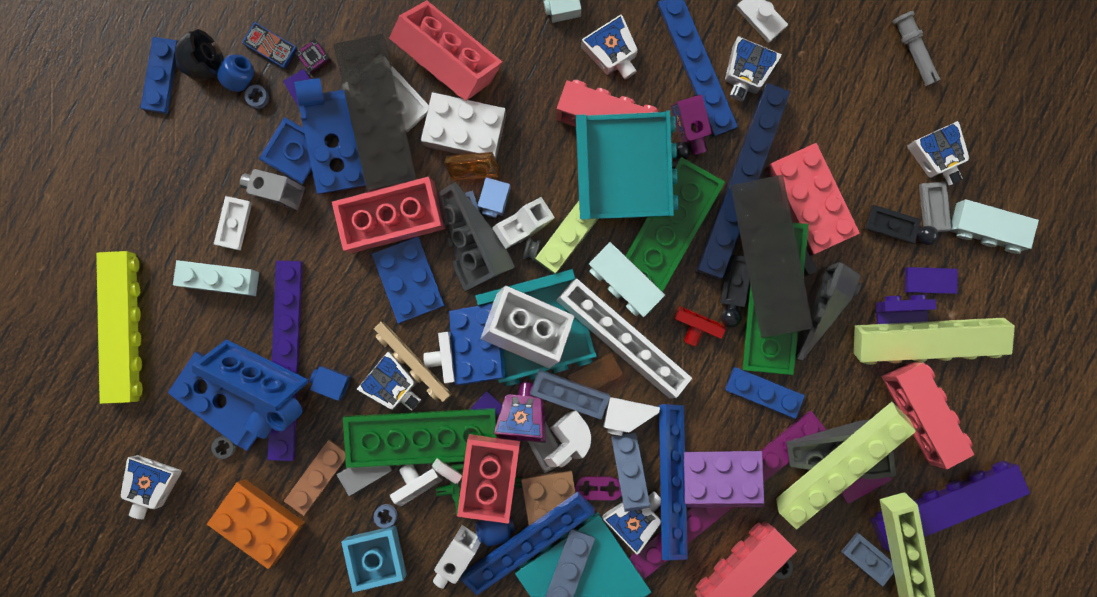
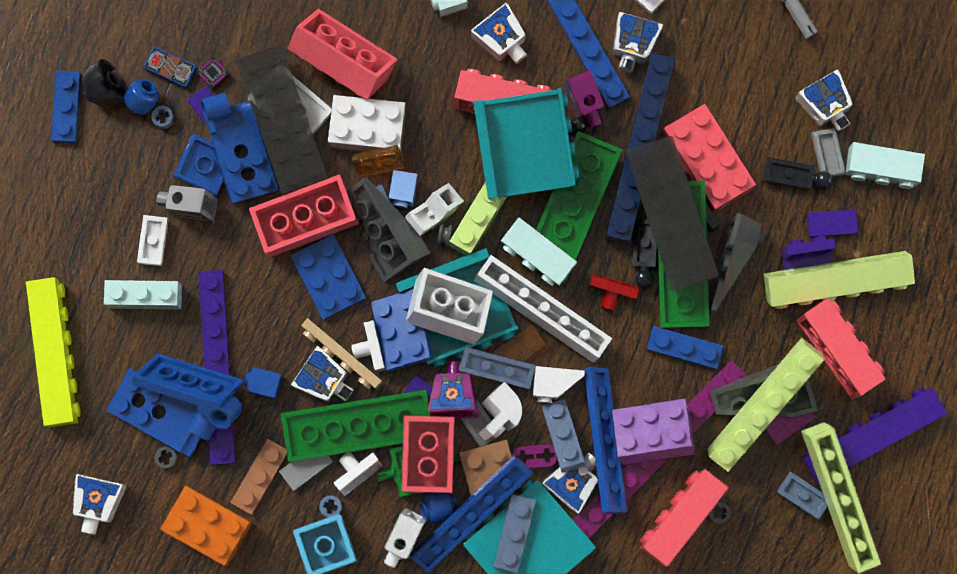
camera: 10 degrees left, 5 degrees down
white tile [432,458,462,484] -> none

